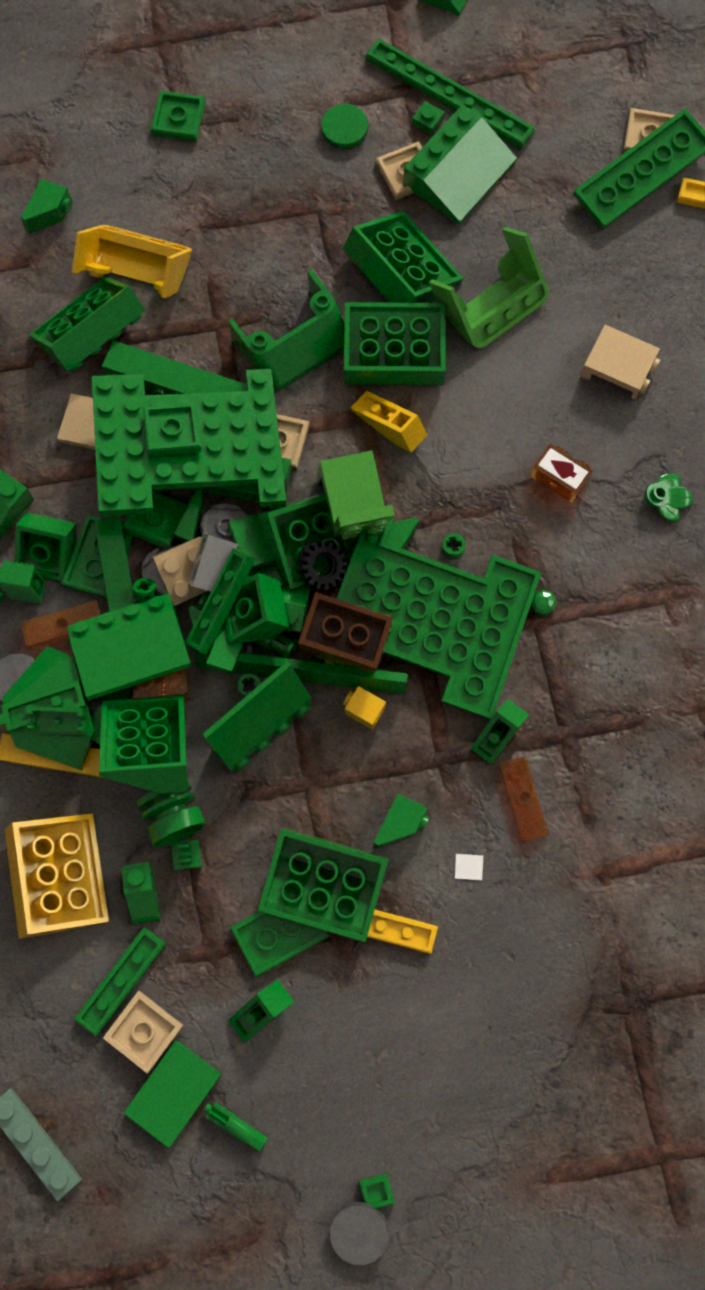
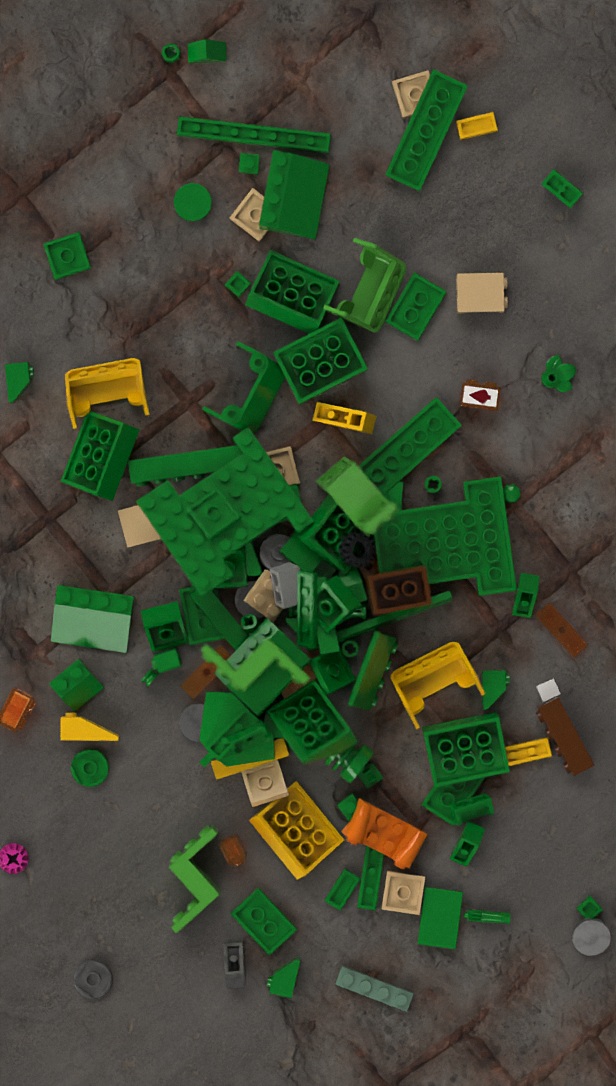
camera: 25 degrees left, 15 degrees up
yellow brick [343,686,386,730] -> none
none -> bright green bracket [201,638,311,691]
none -> green tile [225,271,252,298]
none -> tan plate [242,760,289,807]
none -> green plate [310,646,356,695]
none -> green tile [324,868,361,911]
none -> orange piece [341,798,428,870]
none -> green plate [358,397,462,493]
none -> green tile [385,272,447,341]
none -> yellow windscreen [391,642,485,729]
none -> green hinge [450,793,494,826]
none -> reddish brown brick [536,696,595,776]

